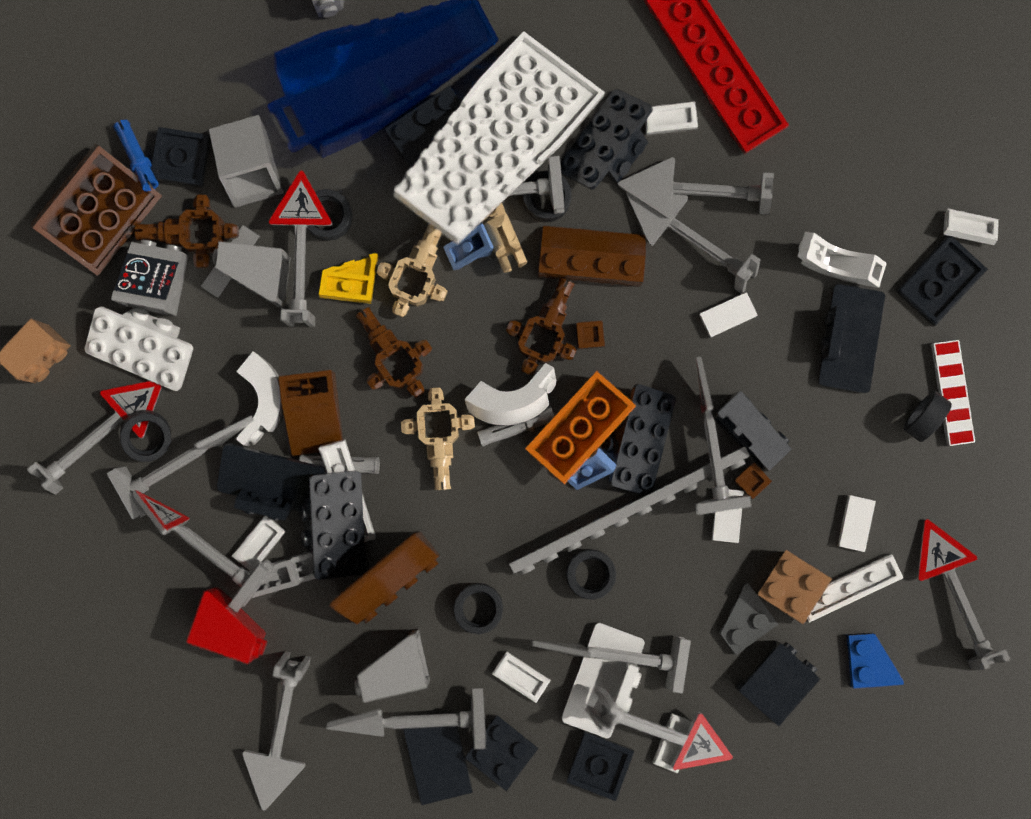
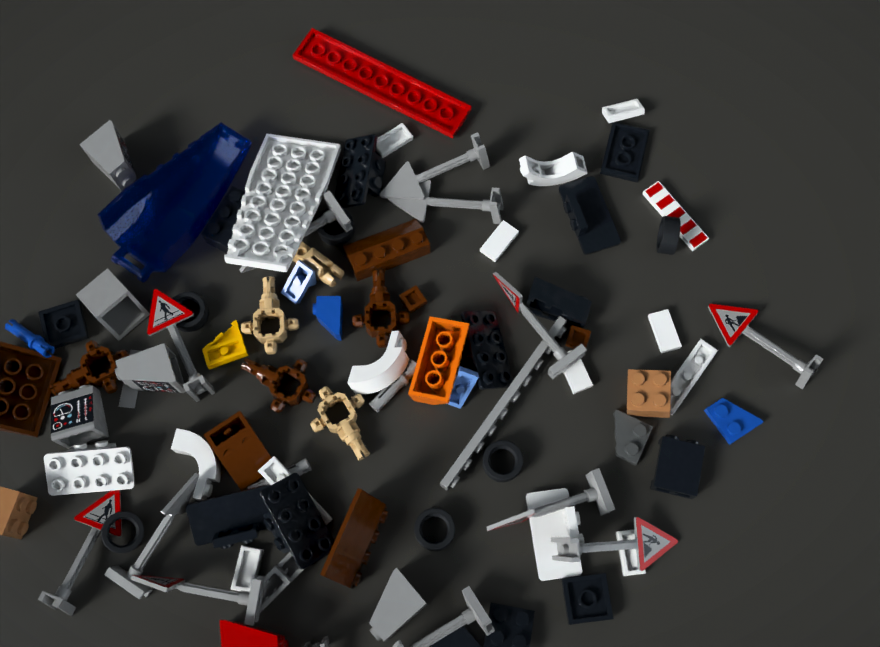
camera: 25 degrees left, 15 degrees down
white tile [492,651,551,703] -> none
none -> blue slope [313,296,343,341]

